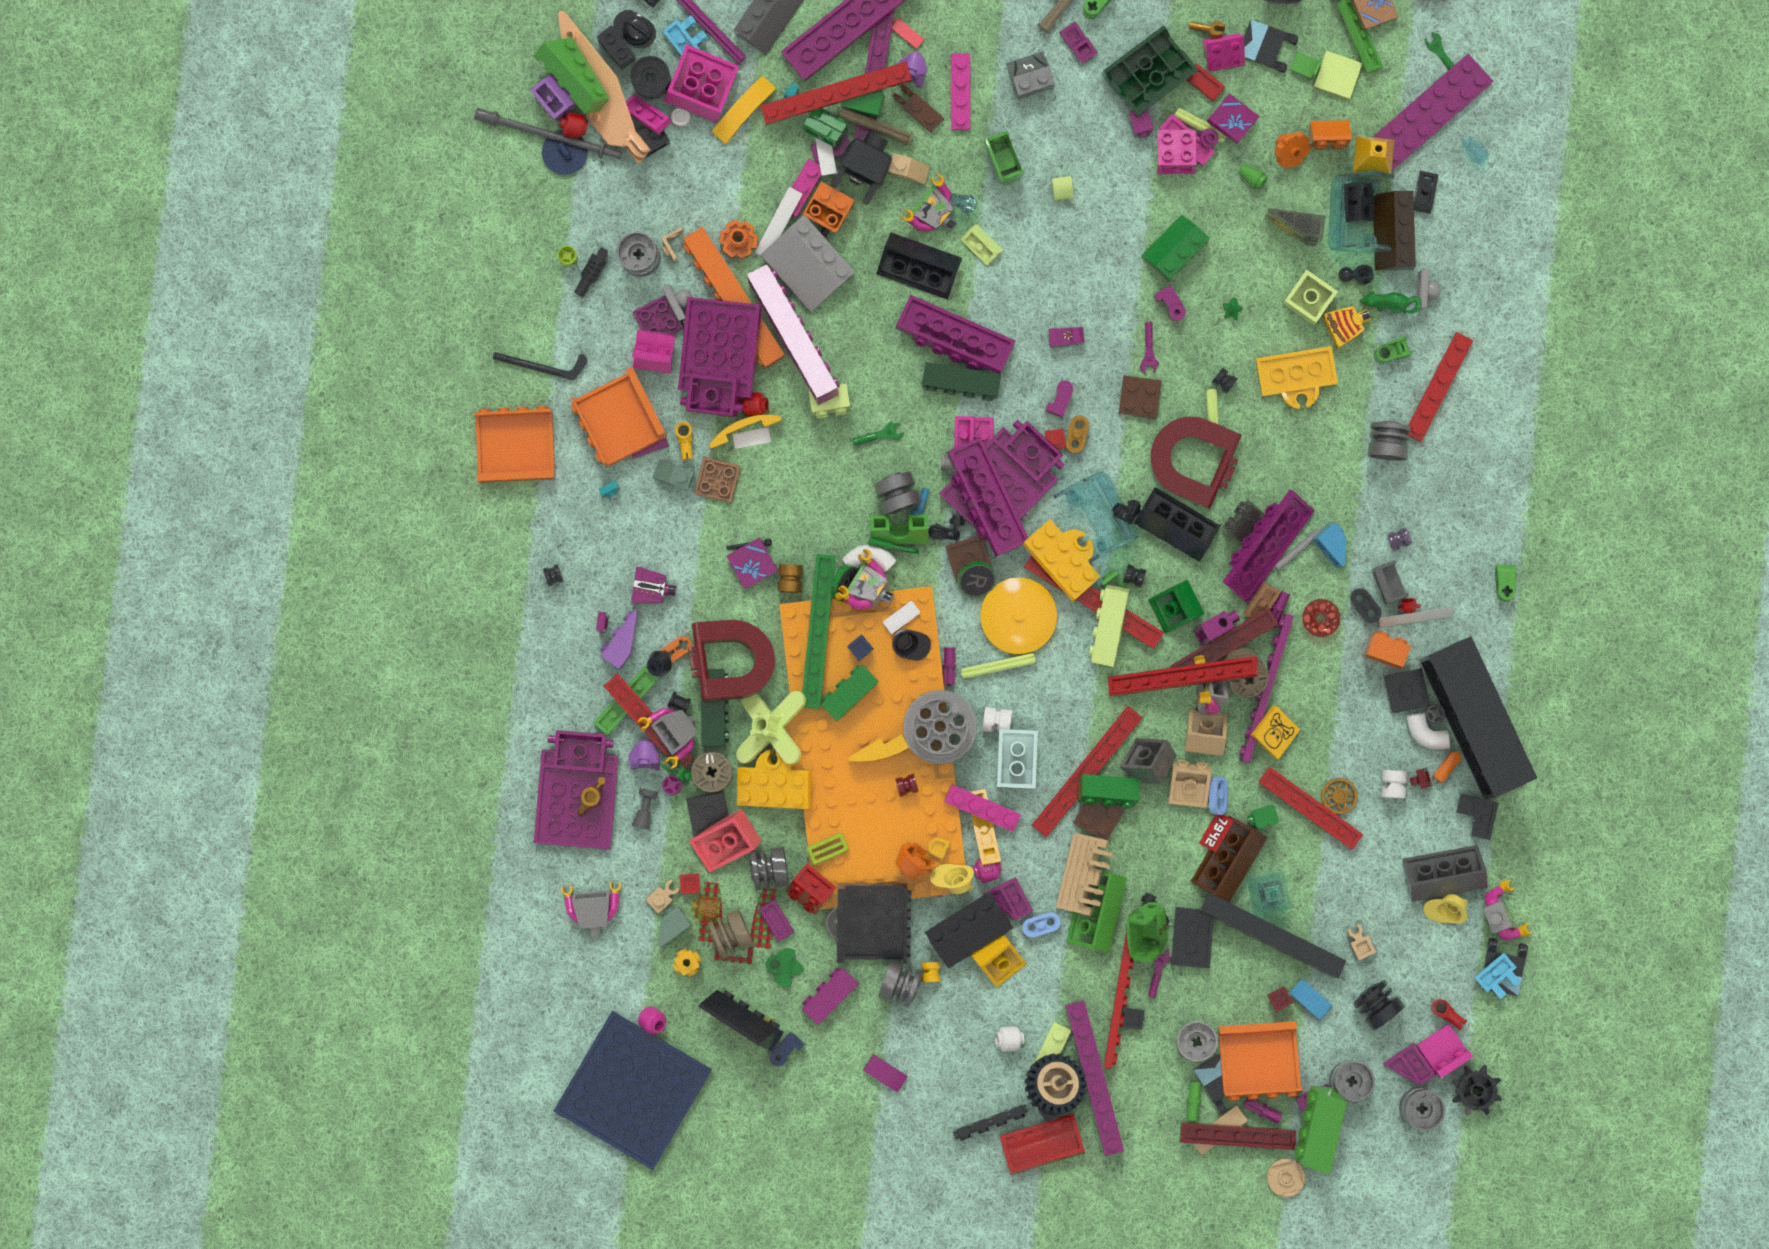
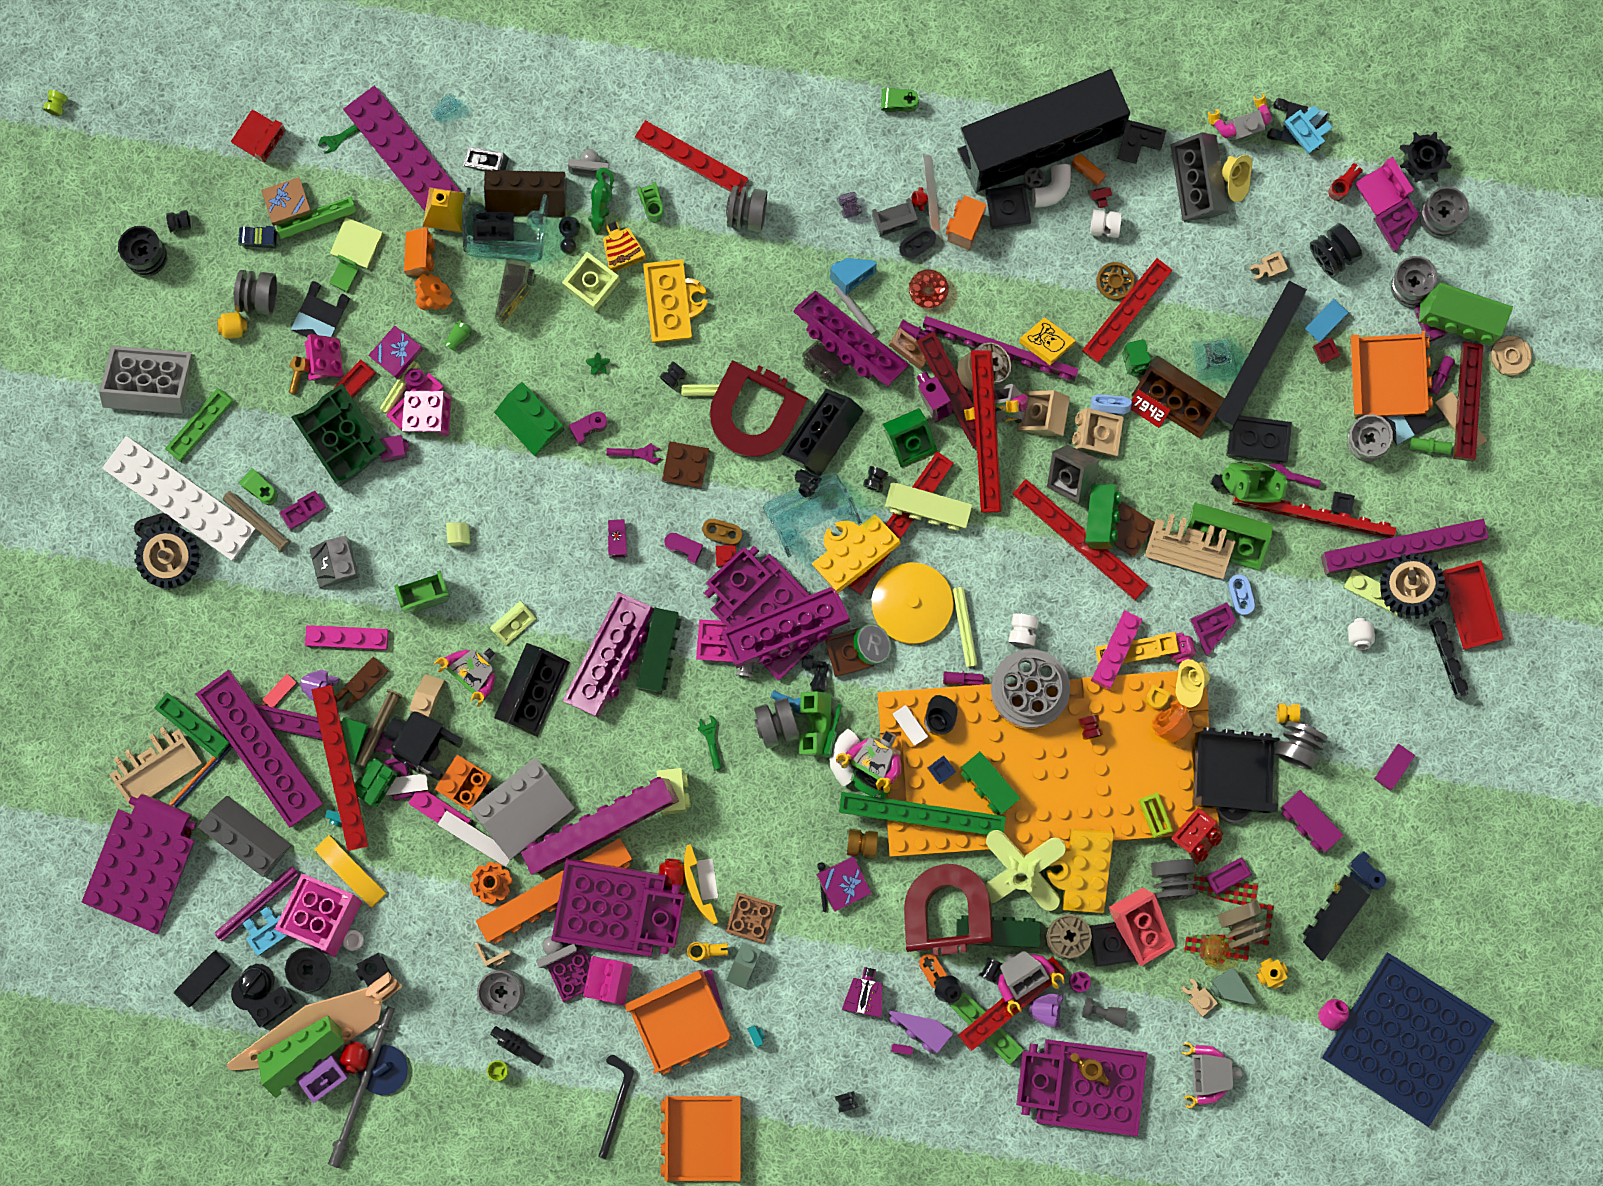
camera: 90 degrees left, 5 degrees down
dark pink plate [626,94,672,135] -> none
green piece [660,753,692,782] -> none
red plate [680,873,701,894] -> none
green plate [765,948,804,987] -> none
yellow slope [848,735,909,762] -> none
black slope [925,892,1014,968] -> none
clear light blue cone [949,193,977,213] -> none
yellow slope [971,935,1027,987] -> none
light aqua slope [996,729,1038,789] -> none
bright green bracket [1100,571,1128,590] -> none

